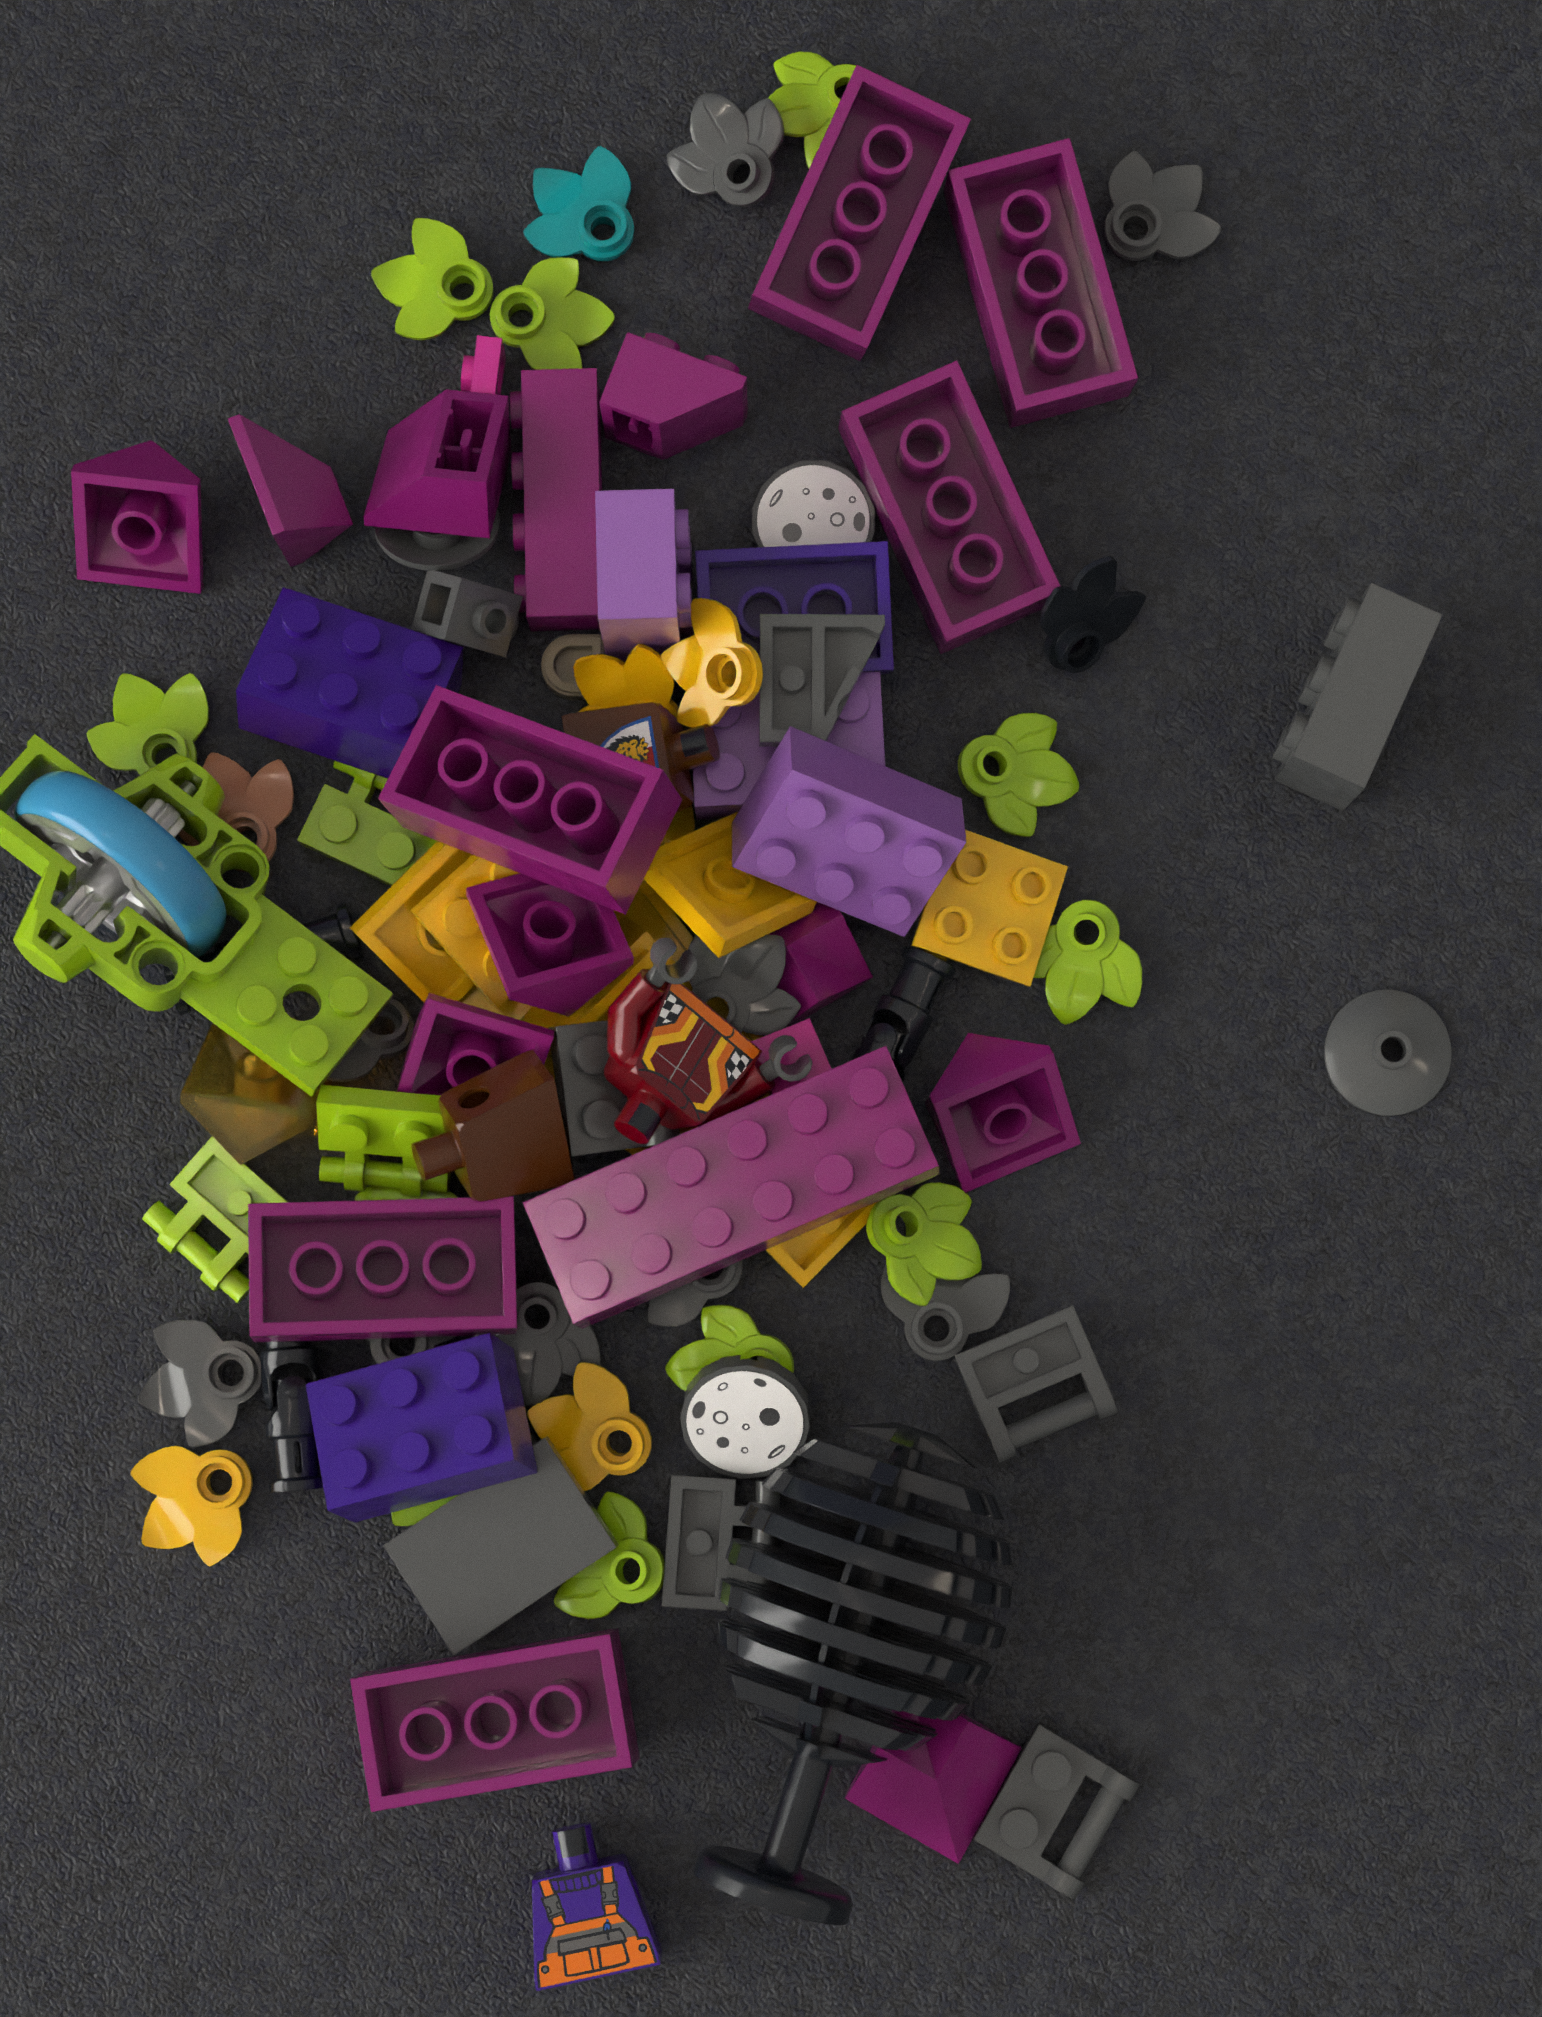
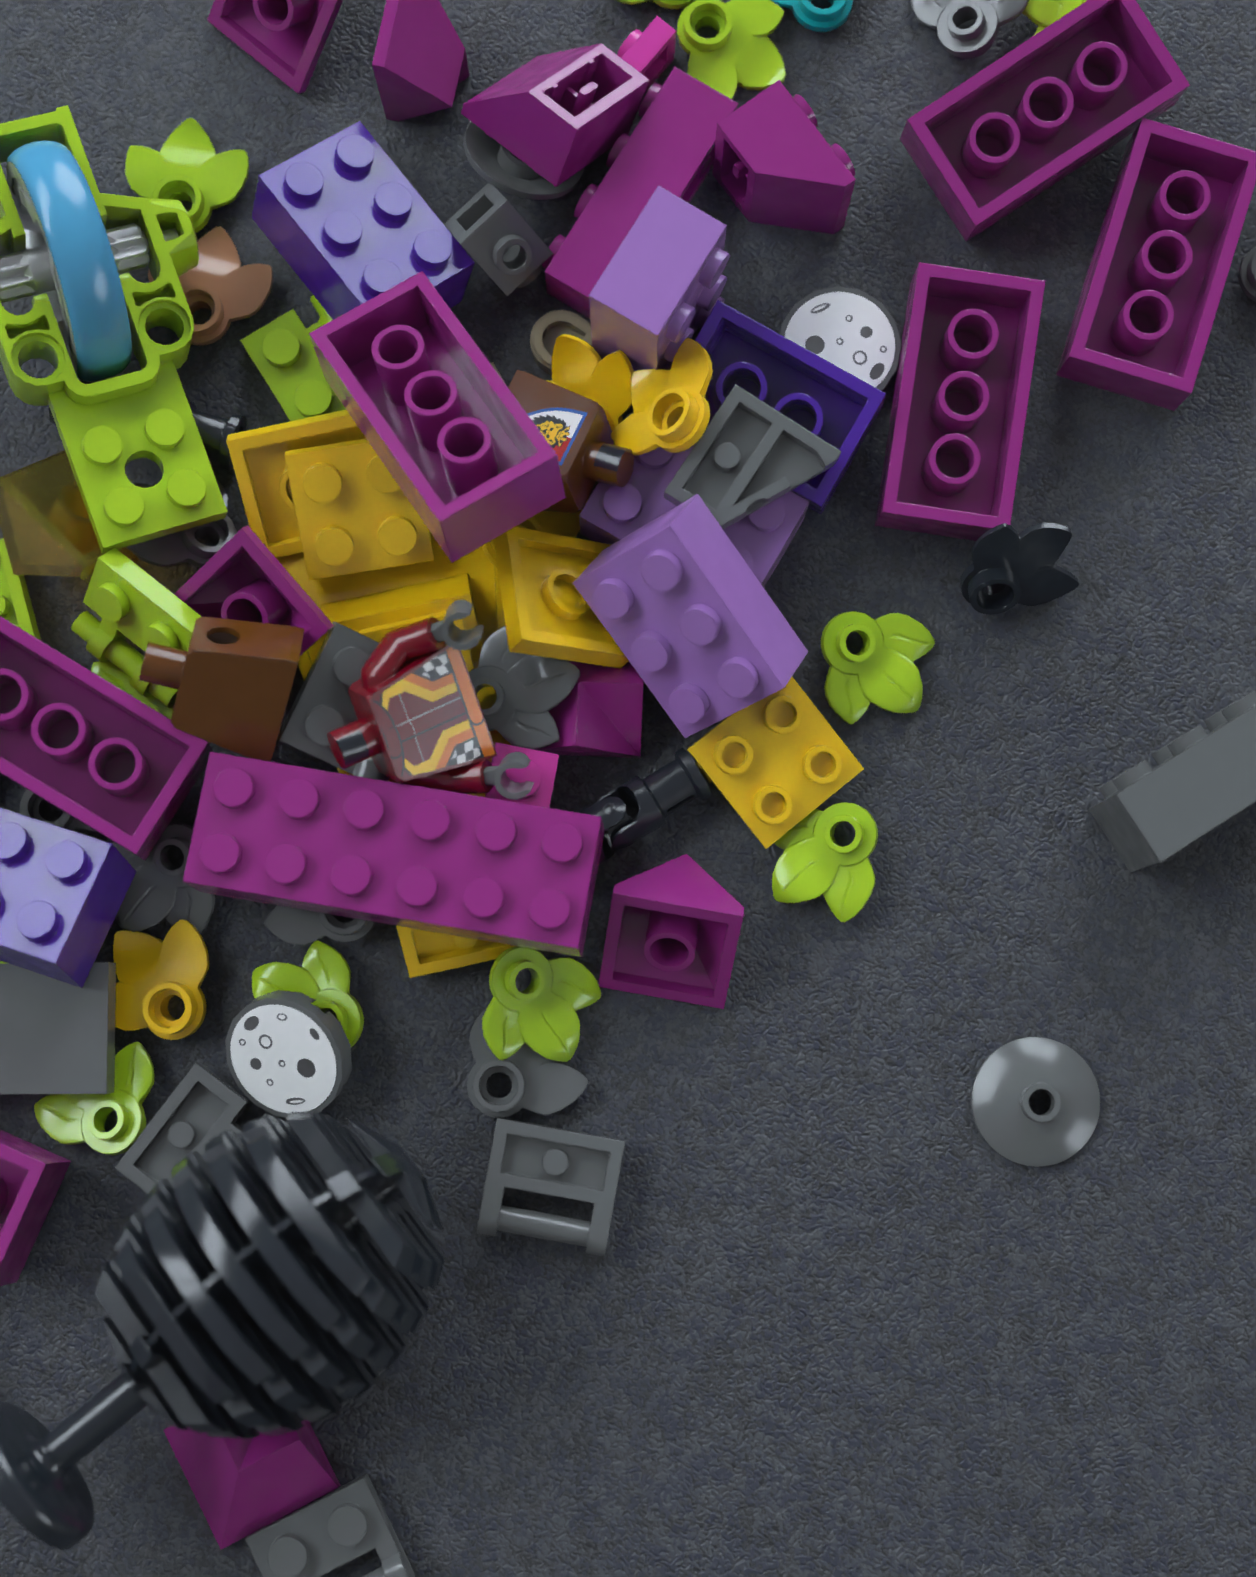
camera: 35 degrees right, 0 degrees up
magenta slope [466,873,634,1017] -> none

